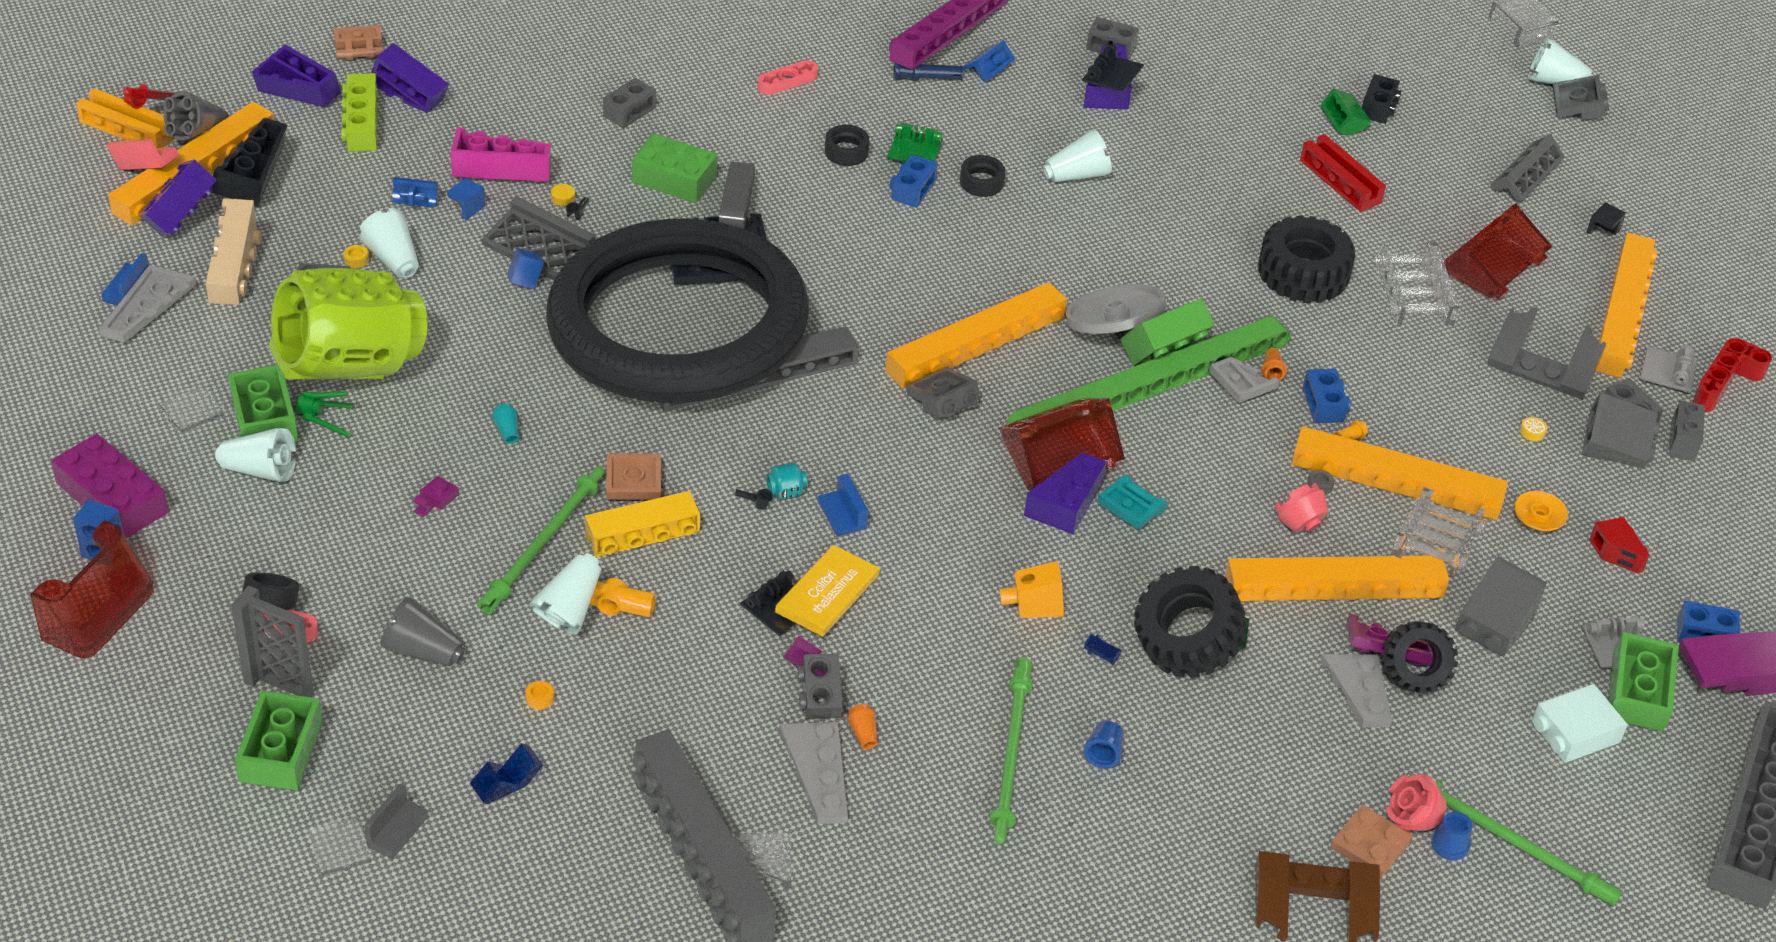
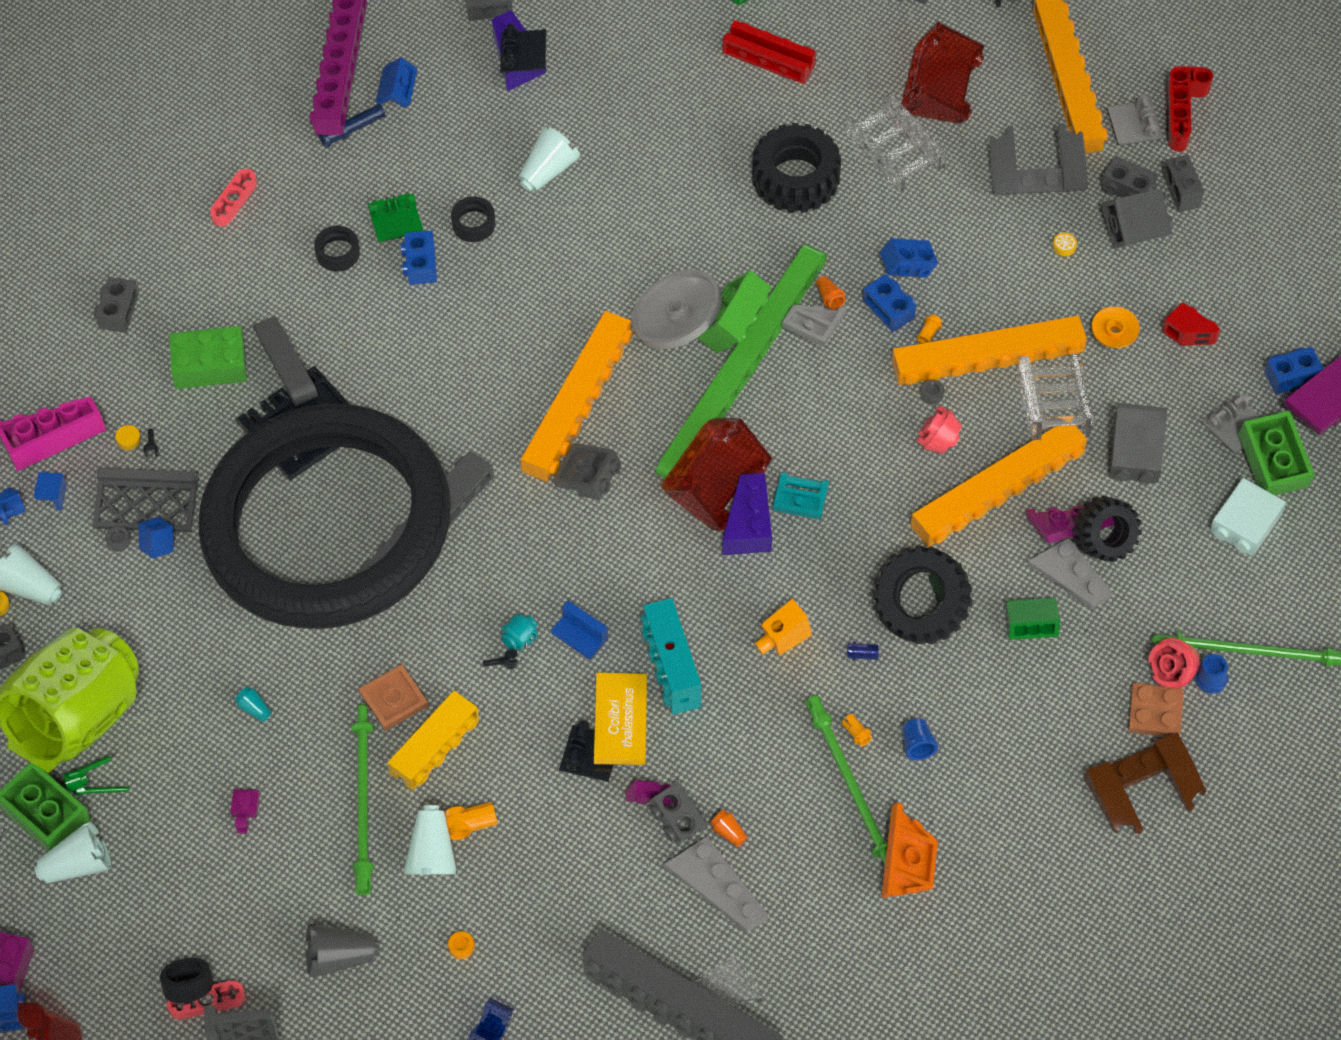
camera: 25 degrees left, 15 degrees up
none -> dark grey tile [105,526,131,552]
none -> teal brick [640,598,701,715]
none -> light orange pin [841,714,872,747]
none -> blue brick [880,238,938,278]
none -> orange wing [881,803,938,898]
none -> green brick [1006,598,1060,640]

